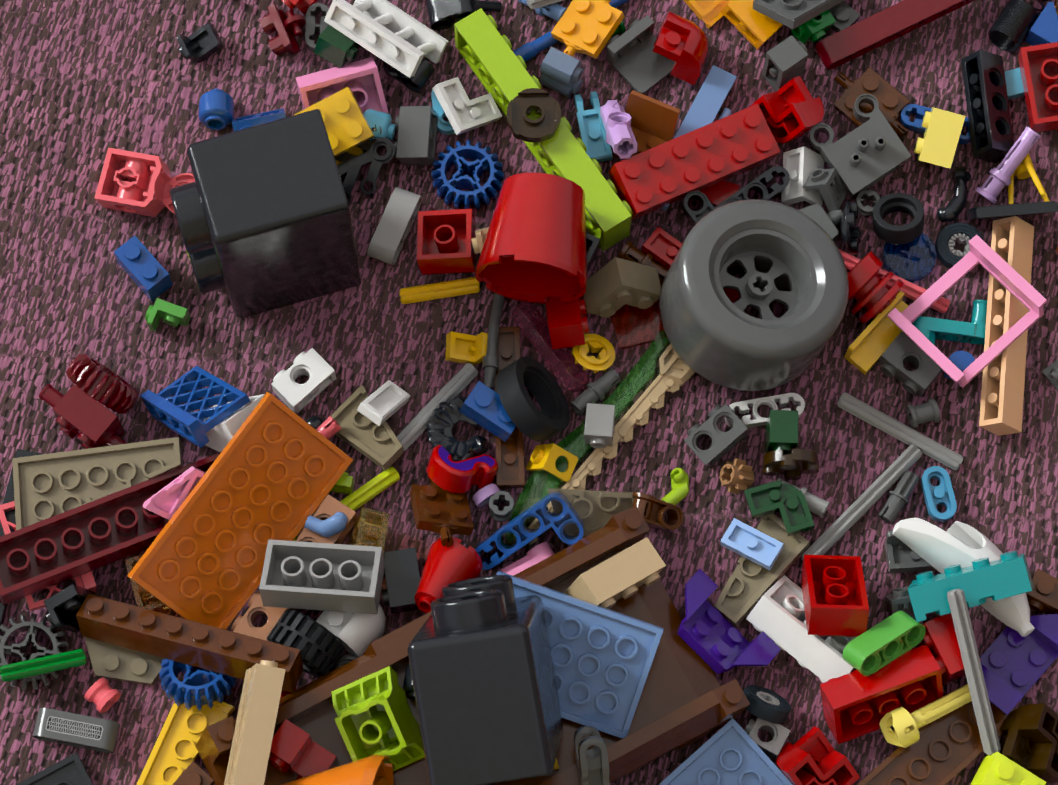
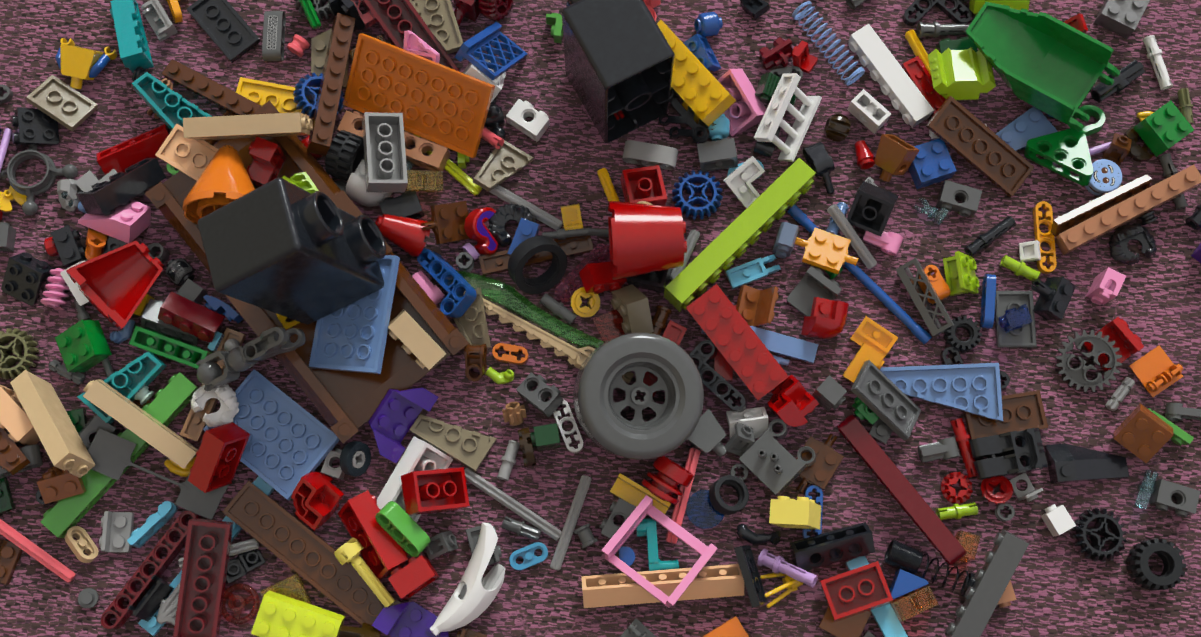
camera: 80 degrees right, 5 degrees up
medium blue arm [304,512,348,537] -> none
white tile [357,380,411,426] -> none
dark brown plate [507,88,561,142] -> none
yellow bracket [526,443,578,482] -> none
light grey brick [584,403,615,448] -> none
lavender piece [600,100,637,159] -> none
light blue plate [720,518,784,571] -> none
dark green plate [744,481,815,536] -> none
black dish [841,201,861,256] -> none
teal wedge [908,551,1034,622] -> none
black bush [935,223,983,269] -> none
light grey axle [947,589,1001,755] -> none
none -> orange beam [492,343,529,365]

